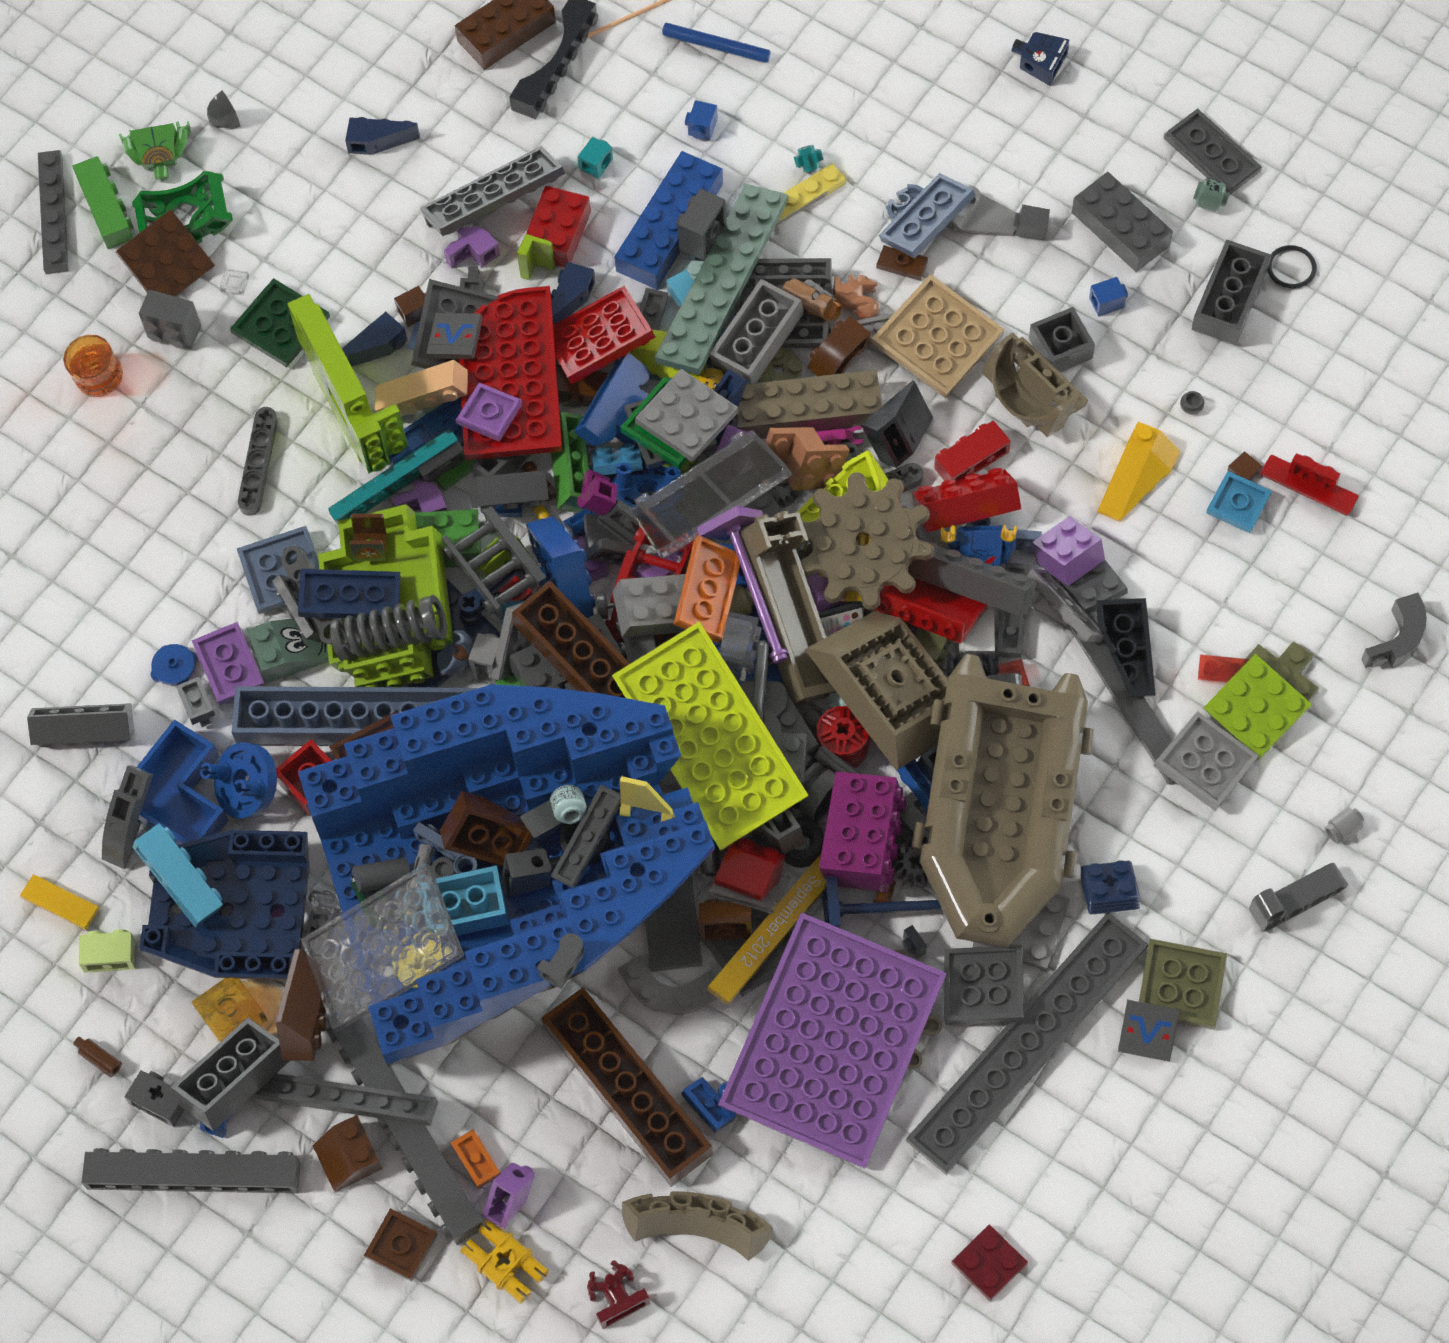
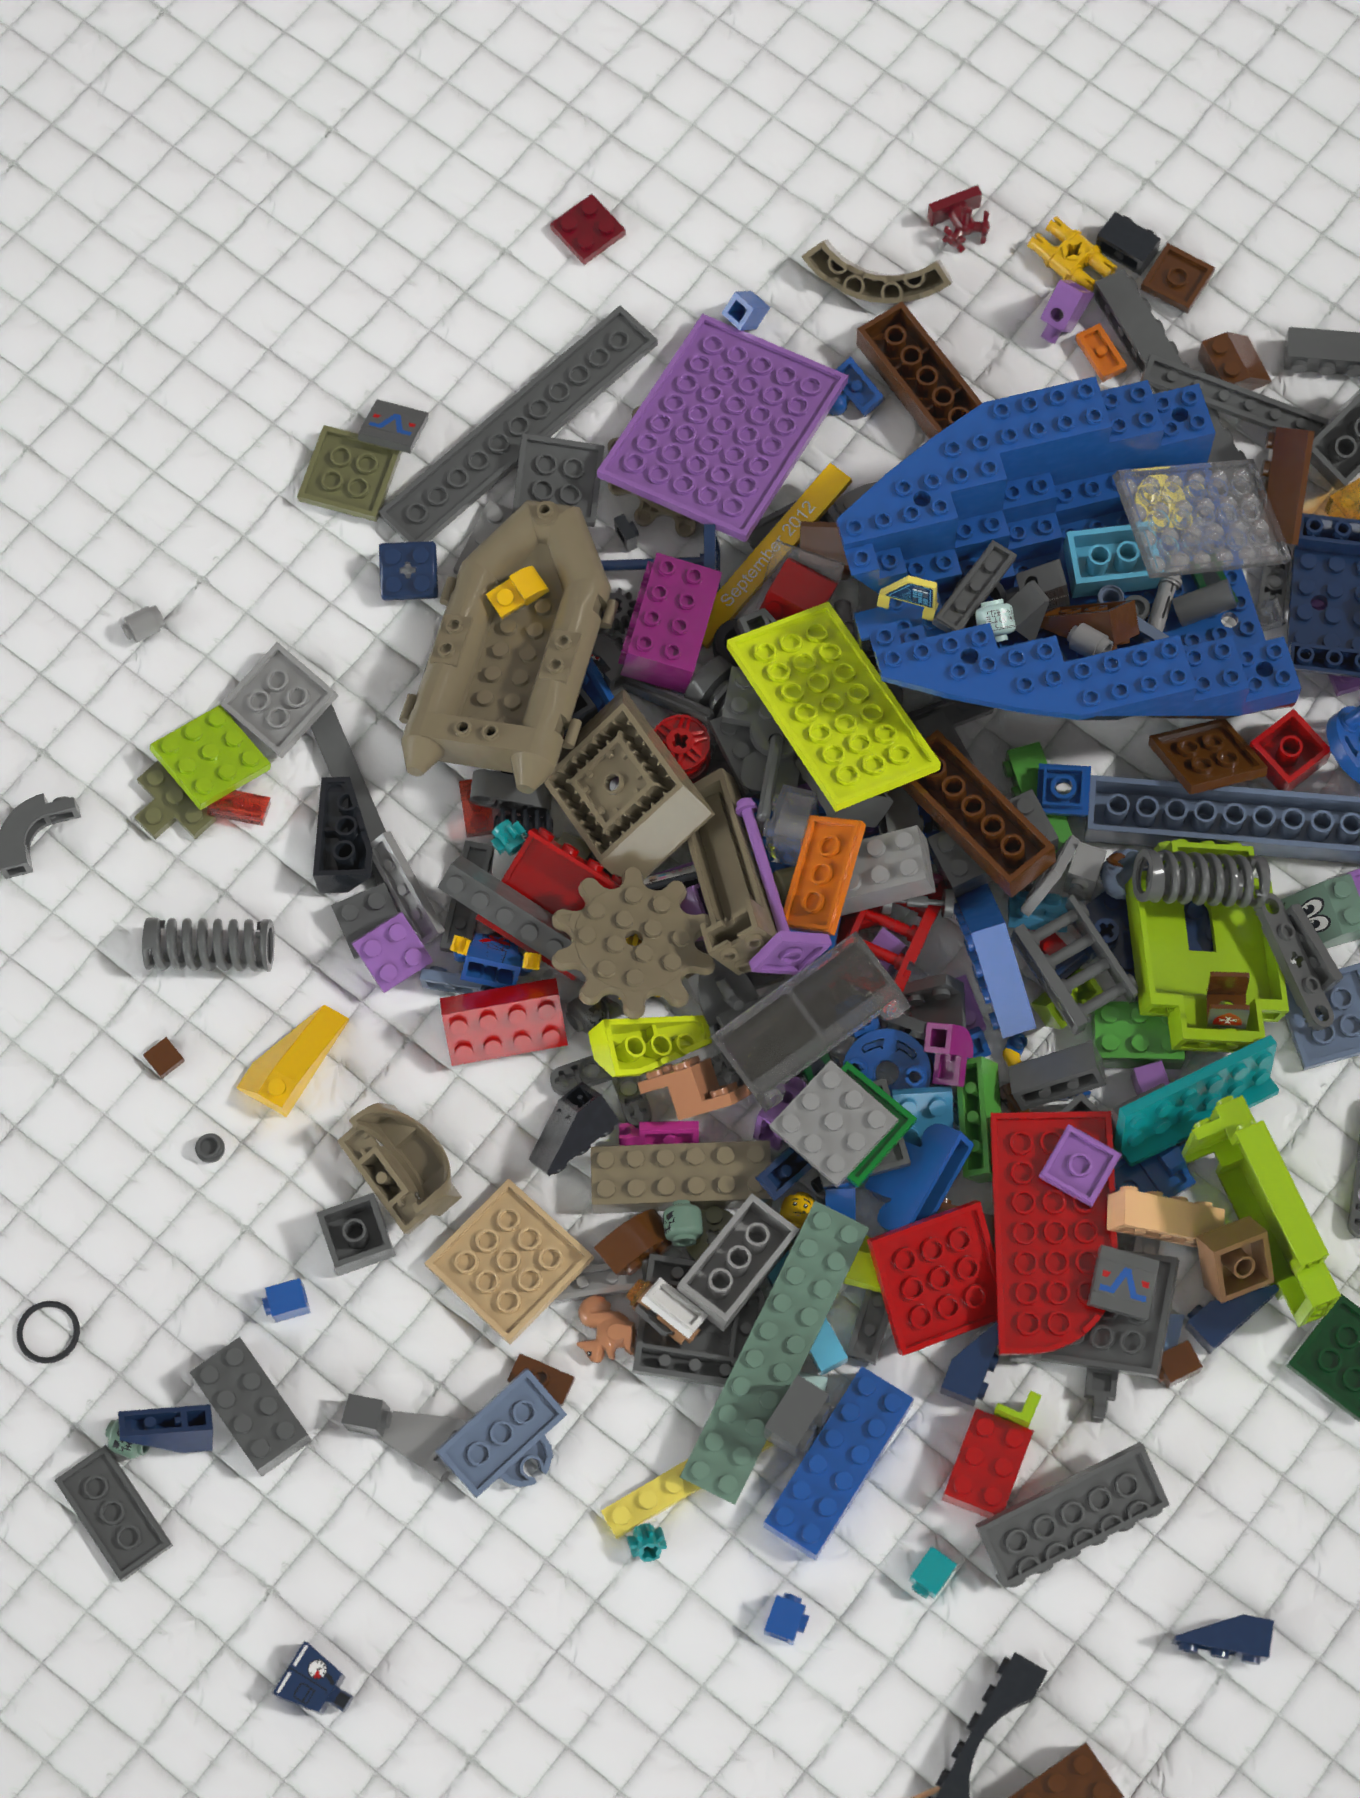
camera: 175 degrees left, 5 degrees up
dark blue plate [298,569,401,619] -> none
medium lavender brick [444,226,500,268] -> none
dark grey leg [537,934,584,989] -> none
blue axle [662,22,771,63] -> none
red brick [934,420,1011,481] -> none
dark grey brick [1191,239,1271,345] -> none
dark azure plate [1206,471,1272,534] -> none
dark grey beam [1249,863,1348,932] -> none
red bracket [1260,453,1359,516] -> none
none -> dark blue slope [118,1404,213,1453]
none -> dark grey piece [142,917,275,972]
none -> yellow brick [486,566,549,619]
none -> teal gear [491,820,527,856]
none -> white tile [641,1277,708,1339]
none -> sand green head [663,1200,703,1247]
none -> brick [721,291,771,331]
none -> light grey brick [1067,623,1113,657]
none -> black brick [1096,212,1161,276]
none -> medium nougat brick [1196,1216,1275,1303]

